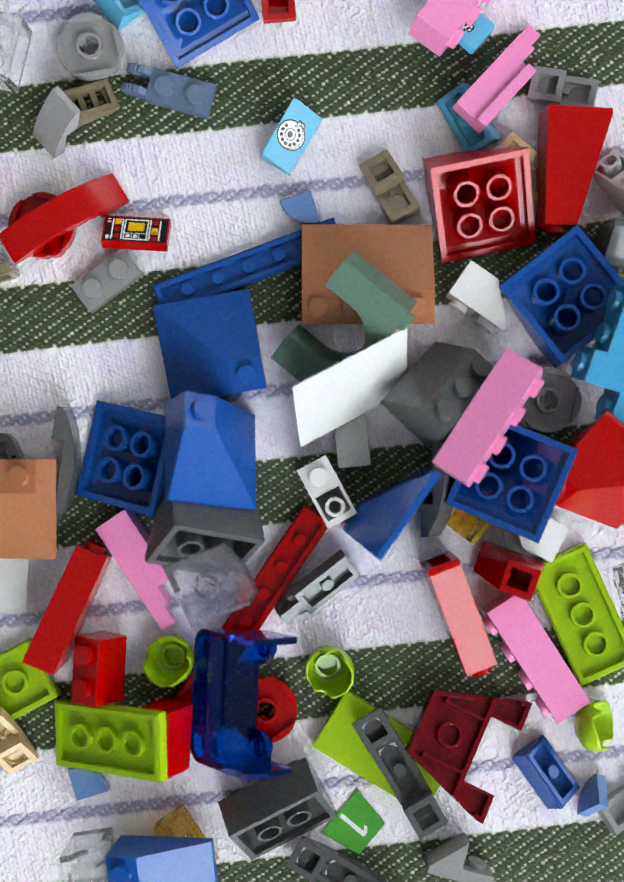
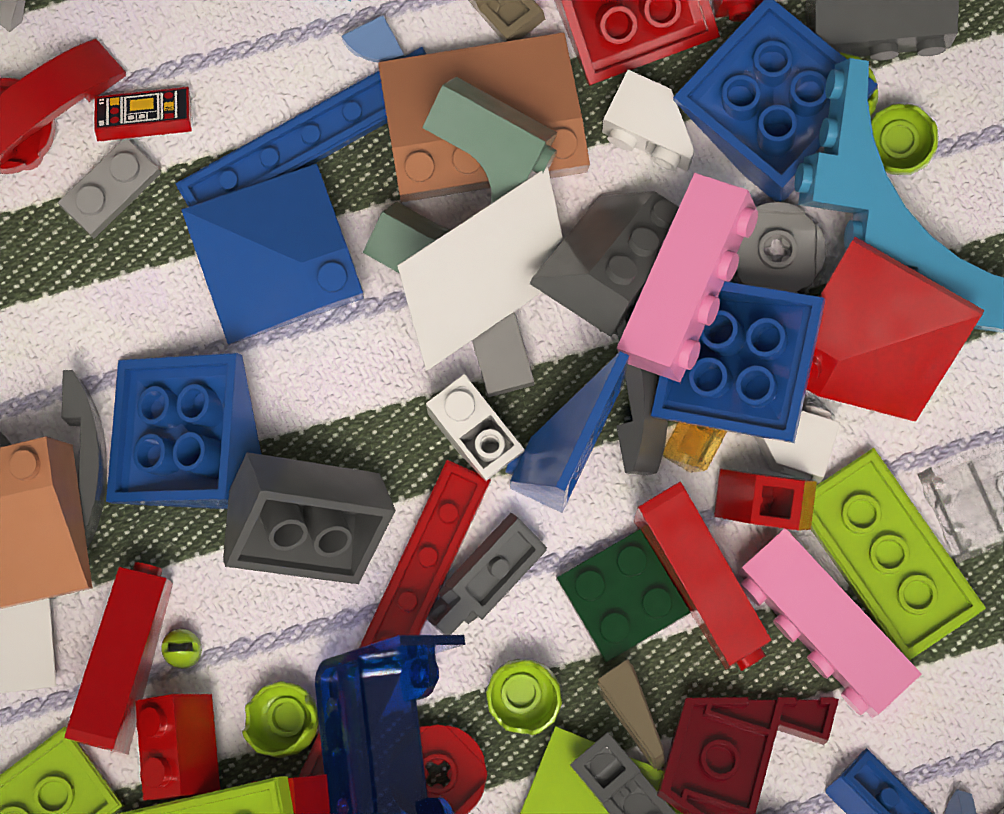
camera: 10 degrees left, 10 degrees down
bright pink piece [95,509,177,630] -> none
clear slope [163,543,258,627] -> none
blue slope [165,391,256,511] -> none
lime hair [574,700,614,752] -> none
none -> lime hinge [161,628,202,669]
none -> dark green plate [556,529,691,664]
none -> dark tan slope [597,659,665,770]

